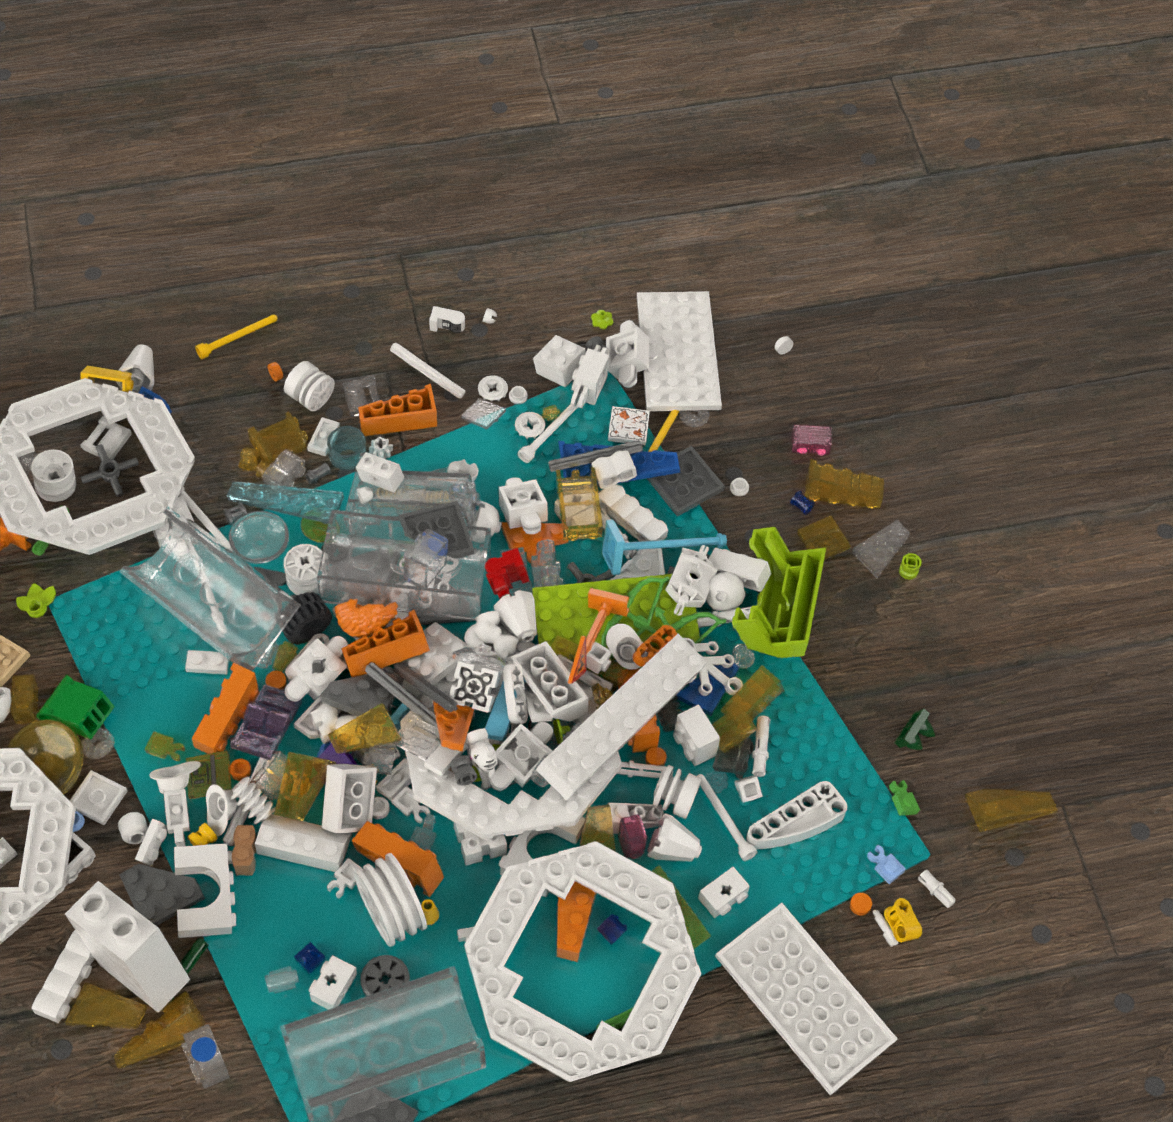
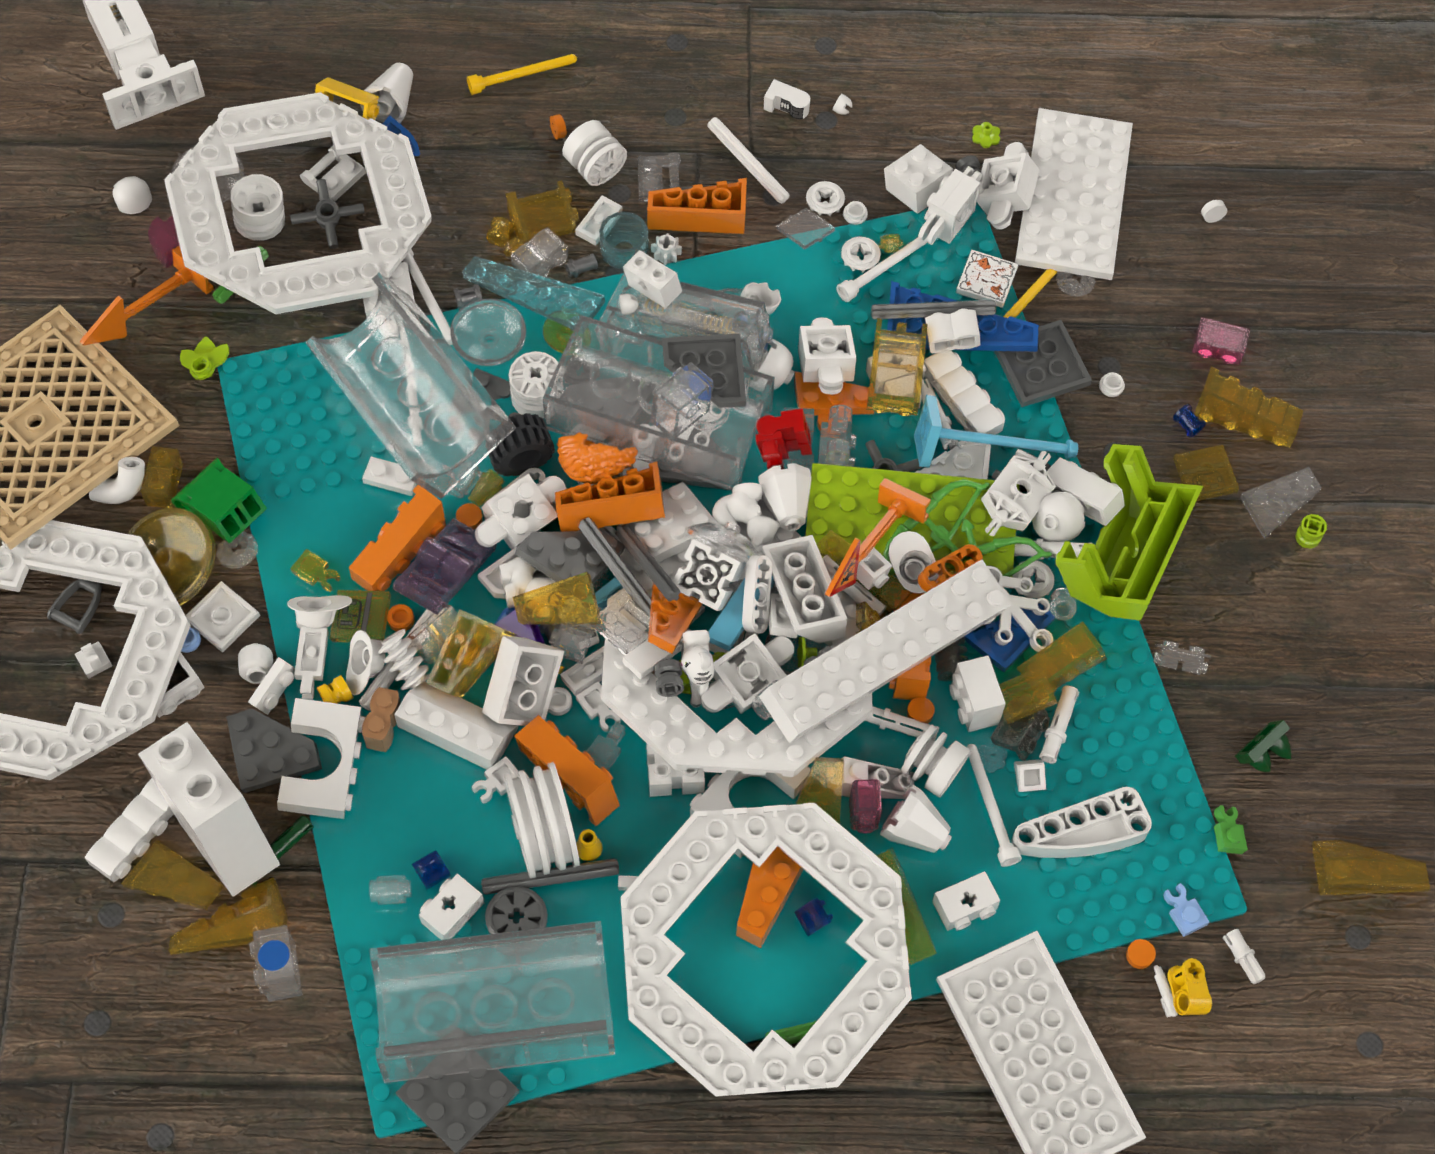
camera: 15 degrees right, 5 degrees up
none -> dark grey axle [481,858,619,894]
none -> white gear [1013,561,1054,598]
none -> clear hinge [1153,640,1211,675]

